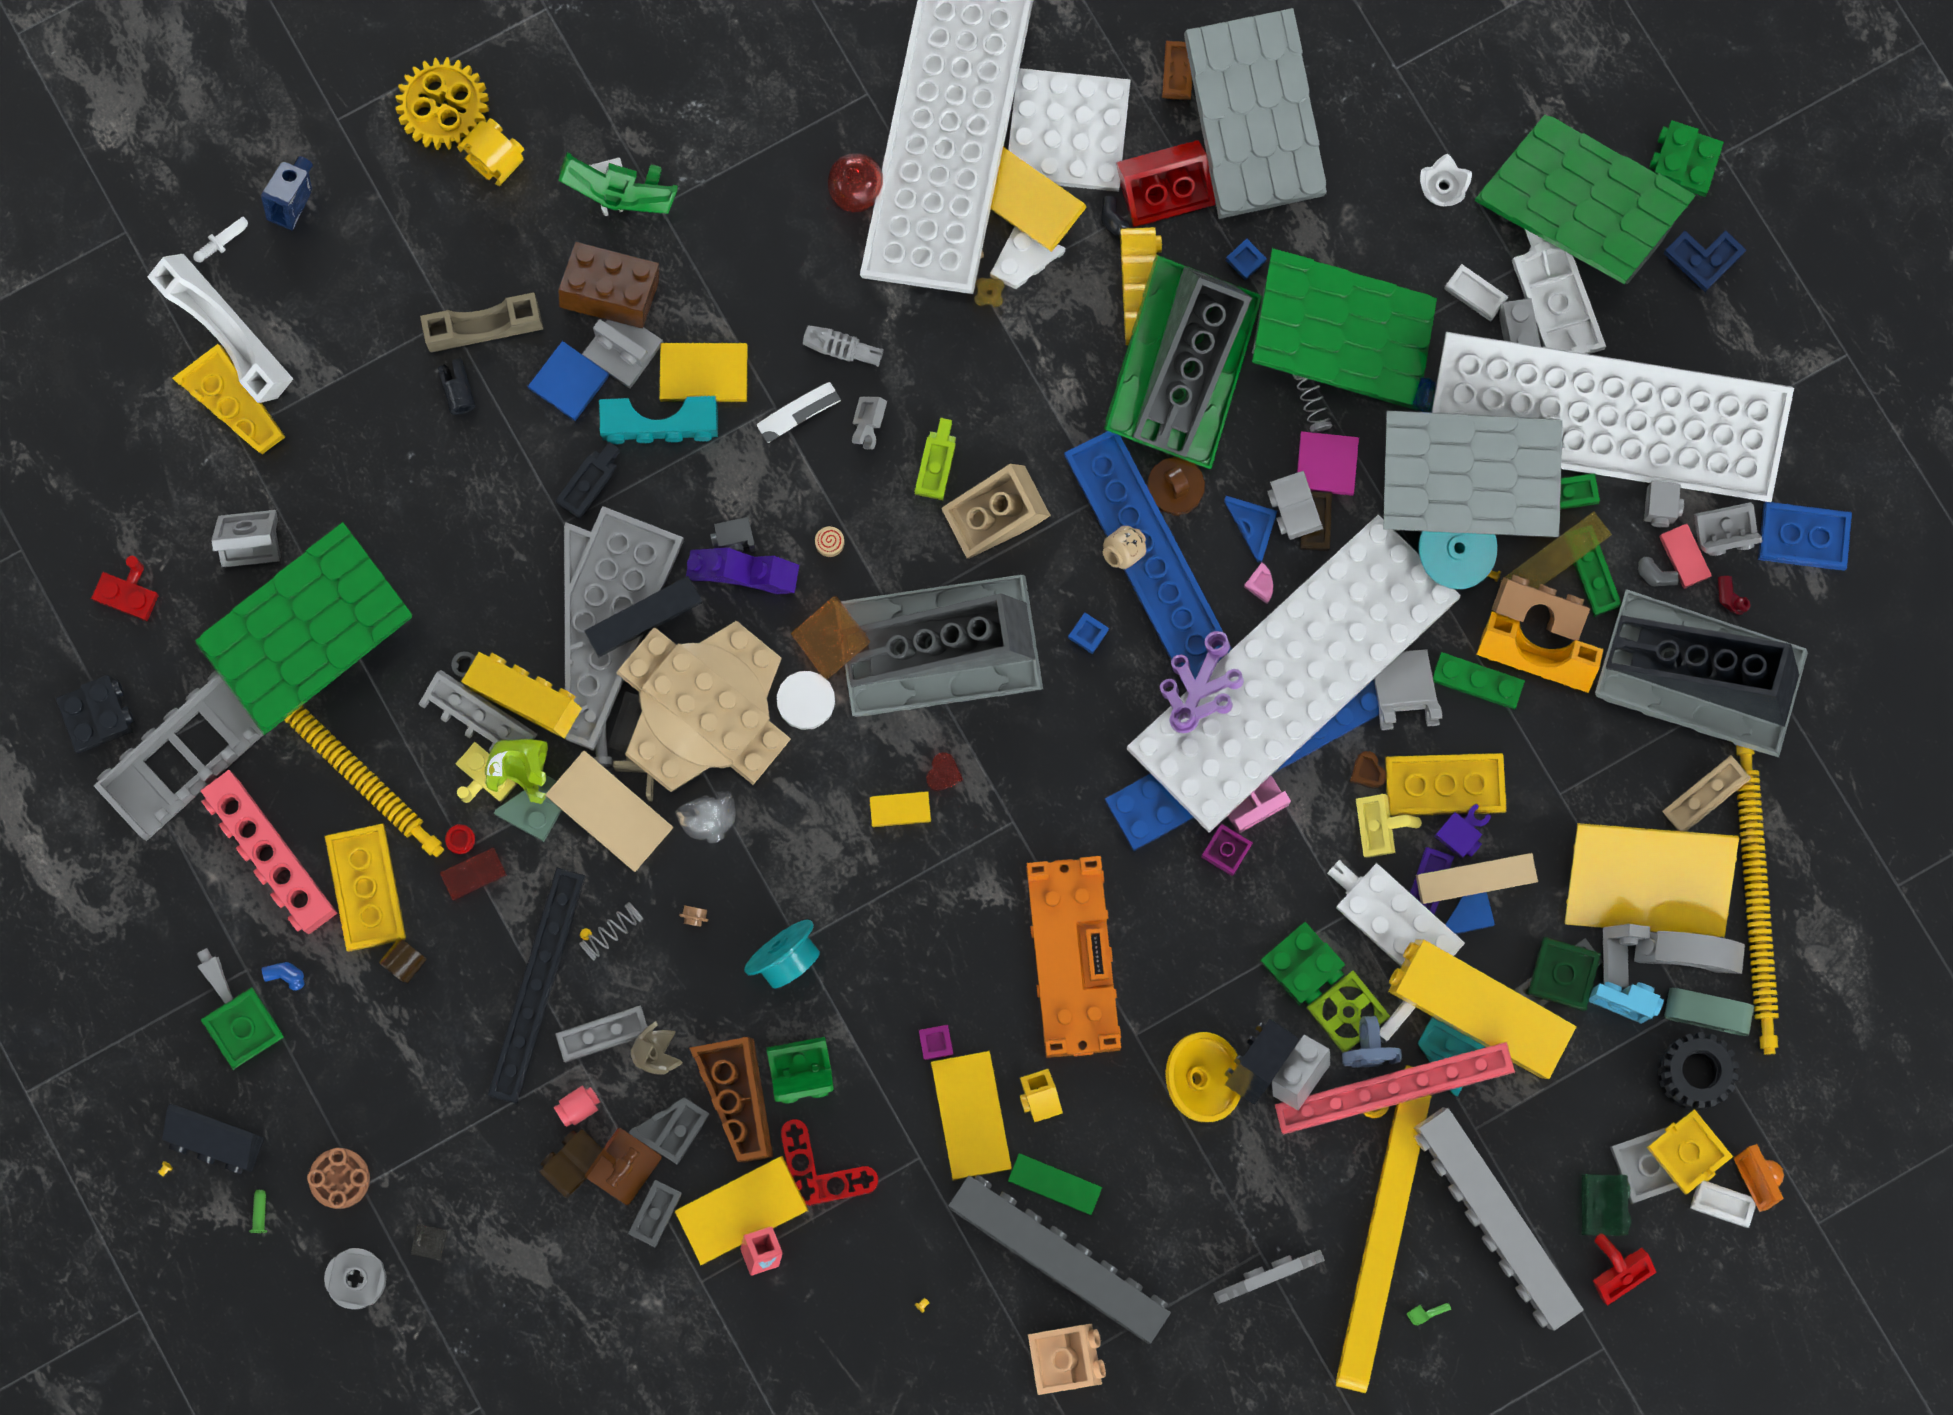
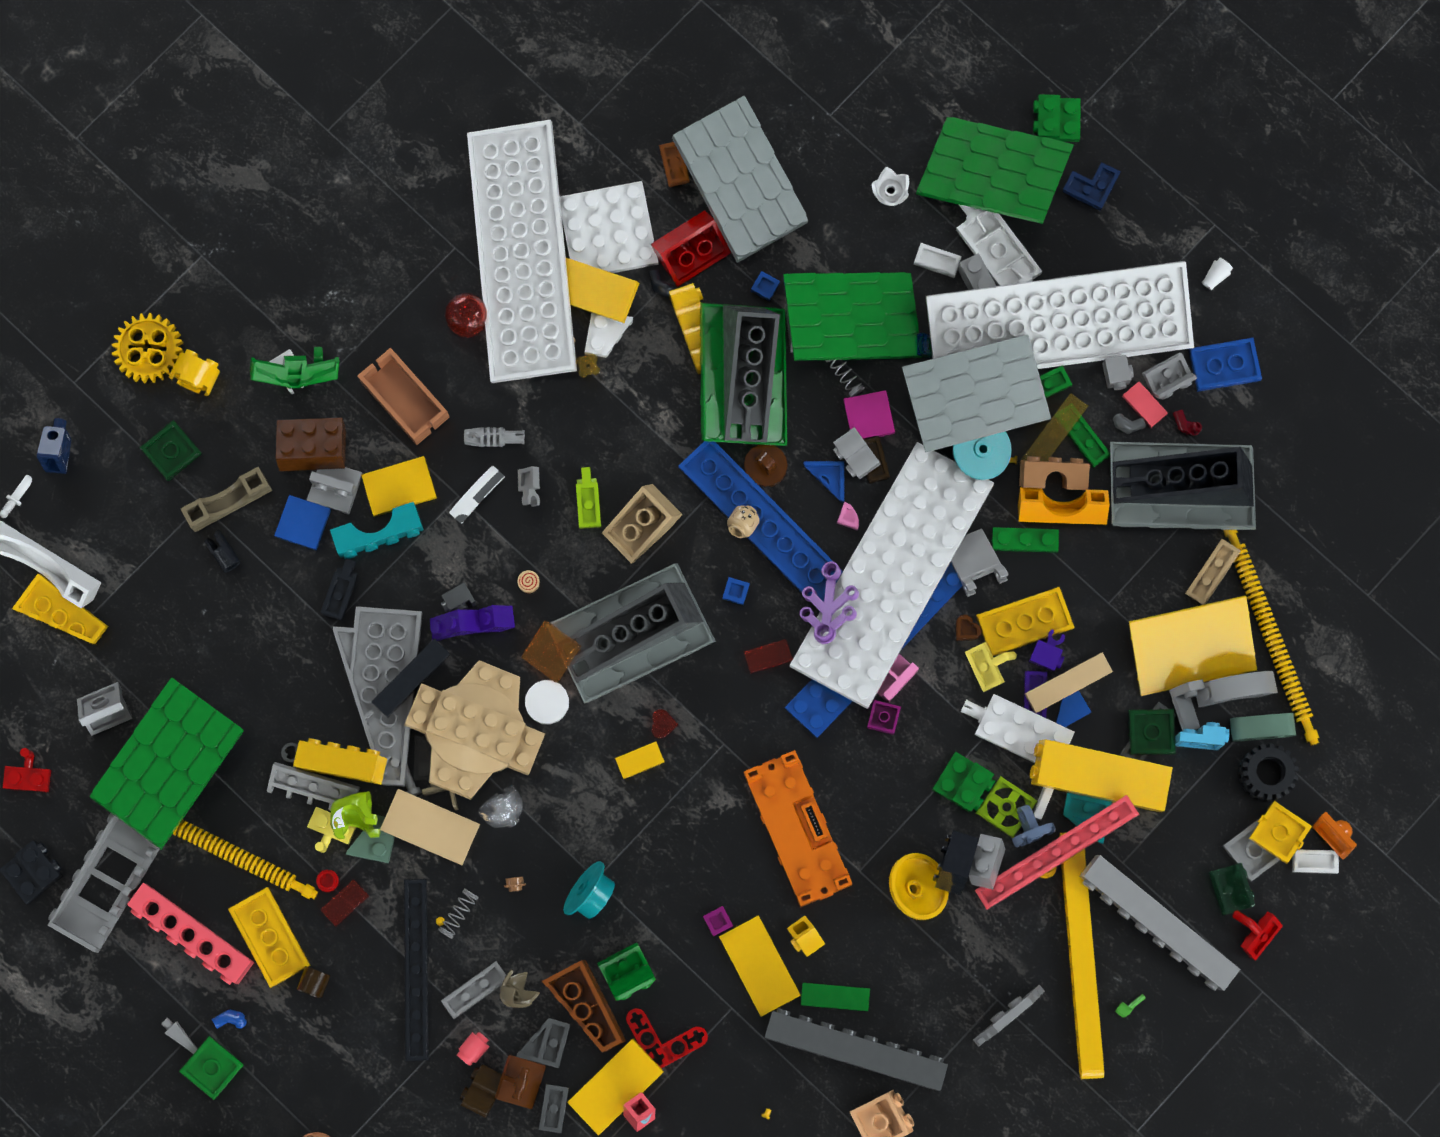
camera: 15 degrees left, 0 degrees up
none -> dark green tile [140,420,202,481]
none -> nougat piece [357,348,450,445]
none -> clear red tile [744,639,793,674]
none -> white cone [1202,258,1233,291]

